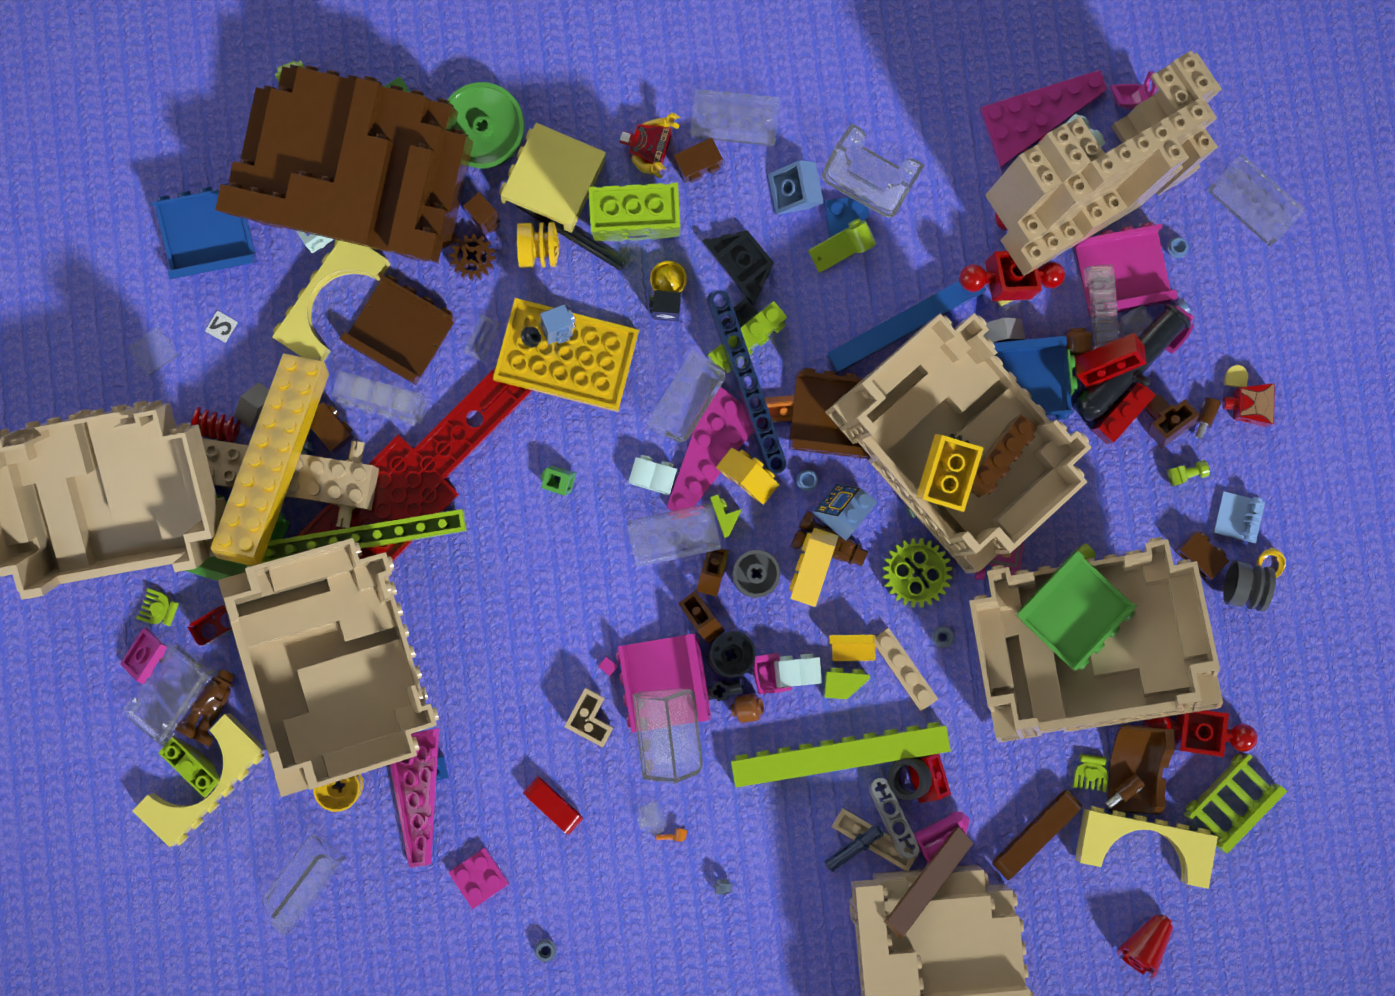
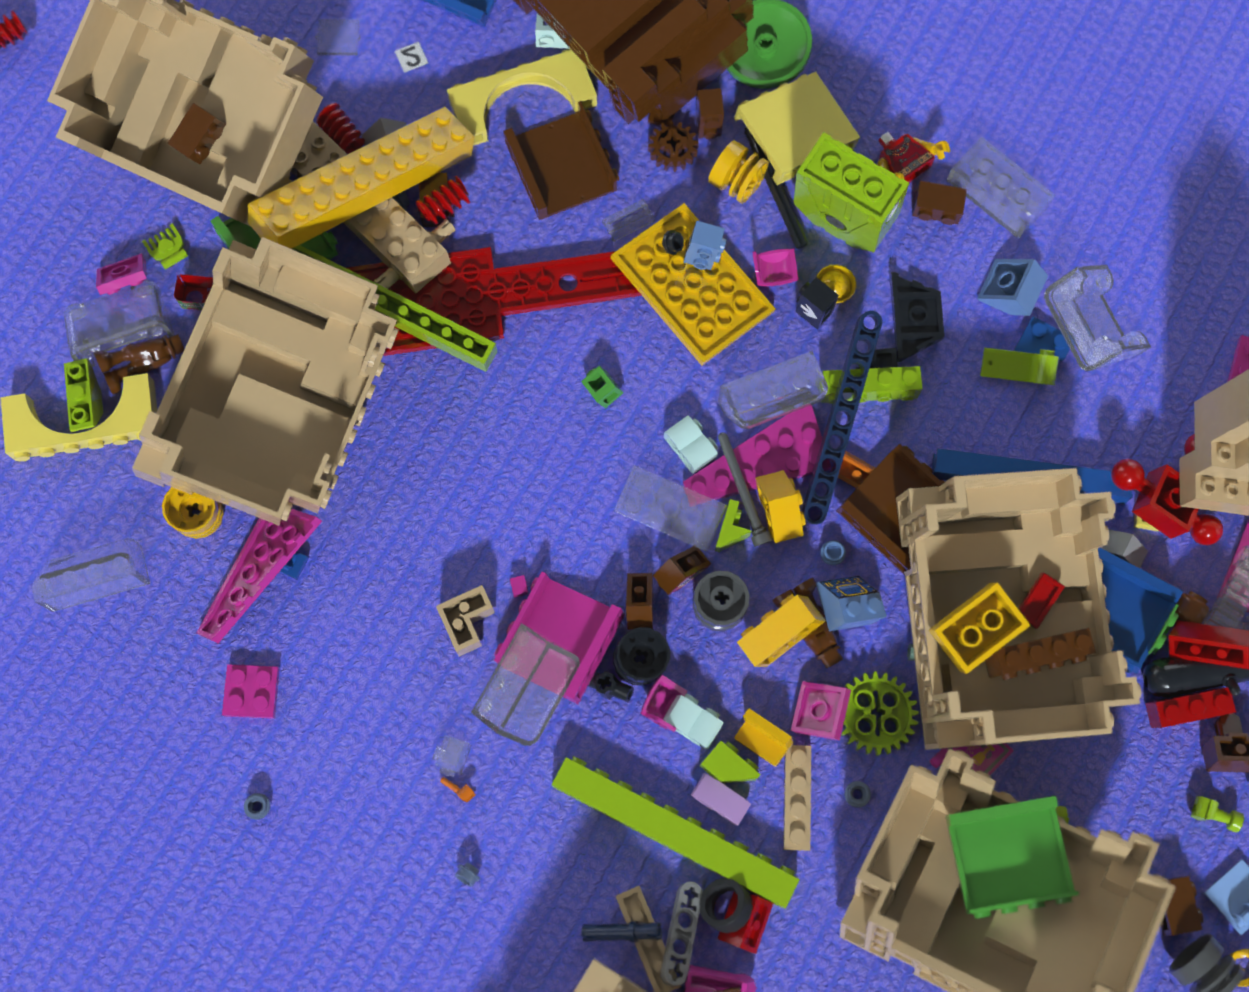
camera: 40 degrees right, 10 degrees down
clear brick [331,371,429,427] -> none
red beam [523,776,584,835] -> none
dark orange head [731,693,764,723] -> none
none -> reddish brown brick [167,103,226,165]
none -> red piece [416,176,470,224]
none -> lavender slope [691,773,751,826]
none -> dark grey piece [718,432,773,547]
none -> dark pink piece [753,249,799,286]
none -> dark pink plate [791,681,851,741]
none -> red tile [1018,572,1065,629]

